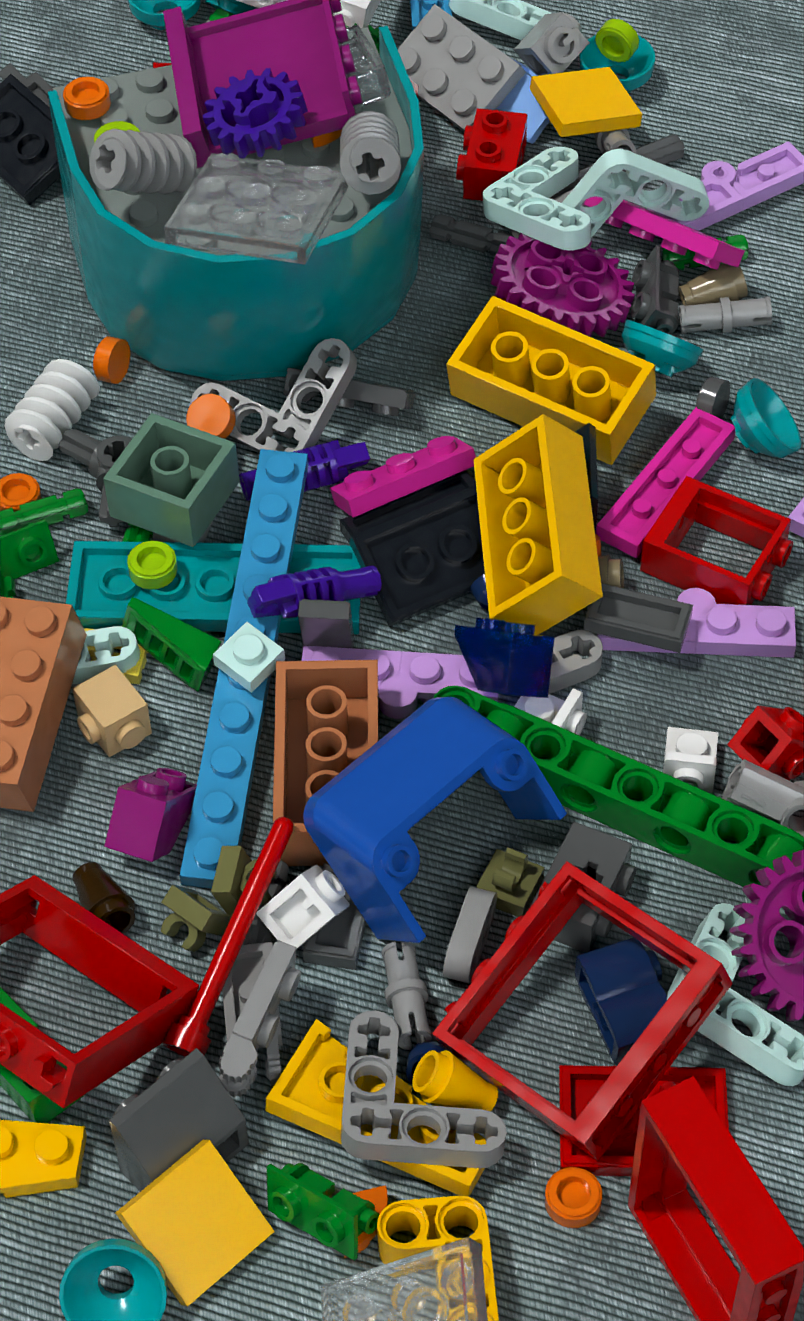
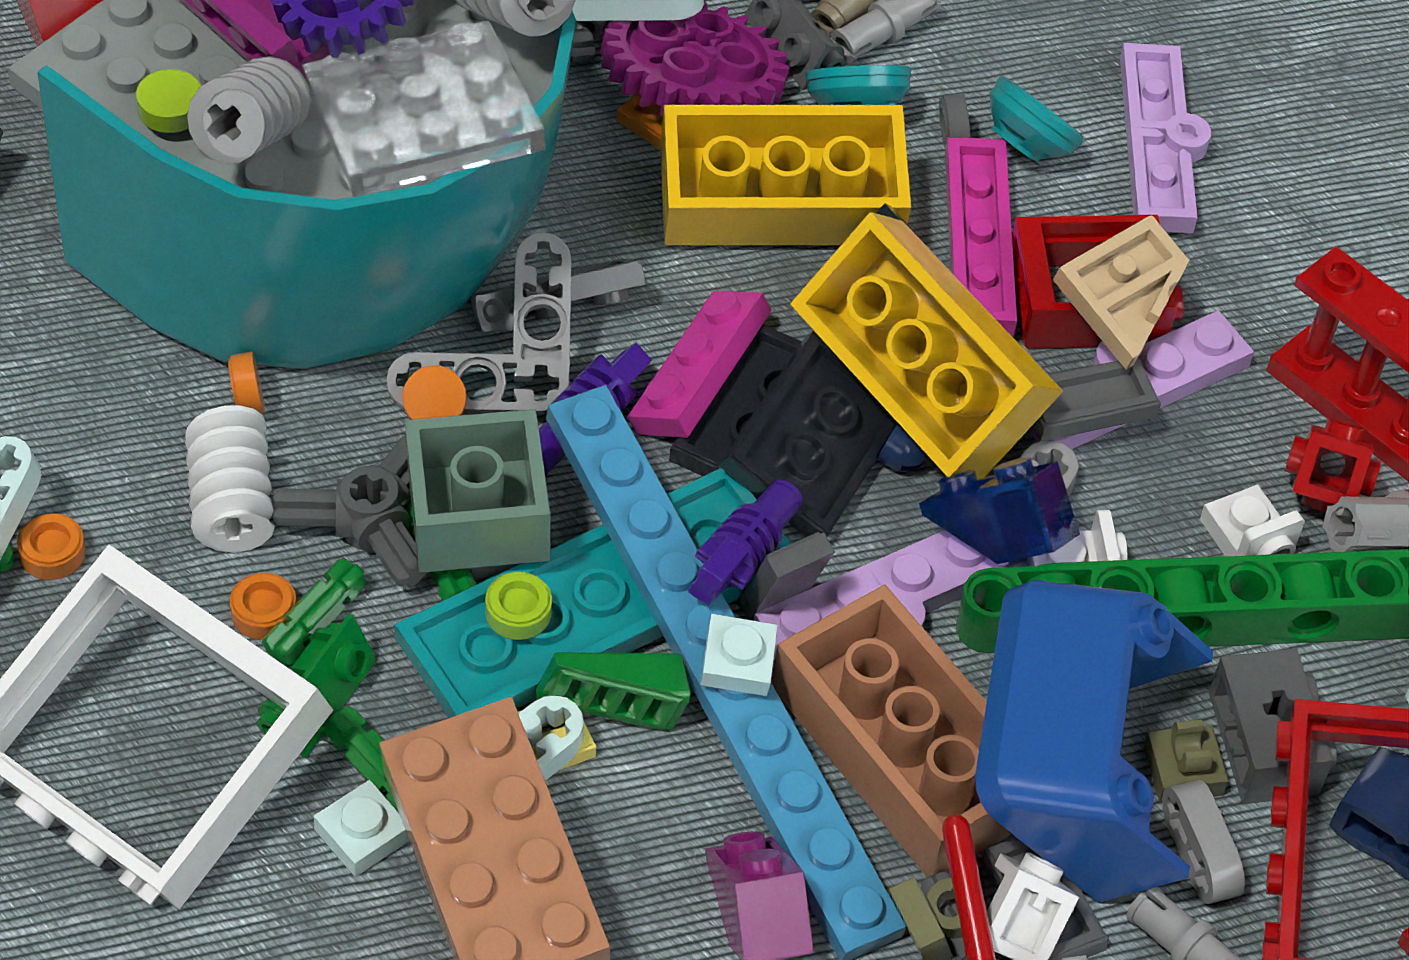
camera: 40 degrees left, 0 degrees up
orange tile [63,77,111,120] -> none
tan brick [72,664,152,757] -> none
none -> tan wing [1053,215,1190,370]

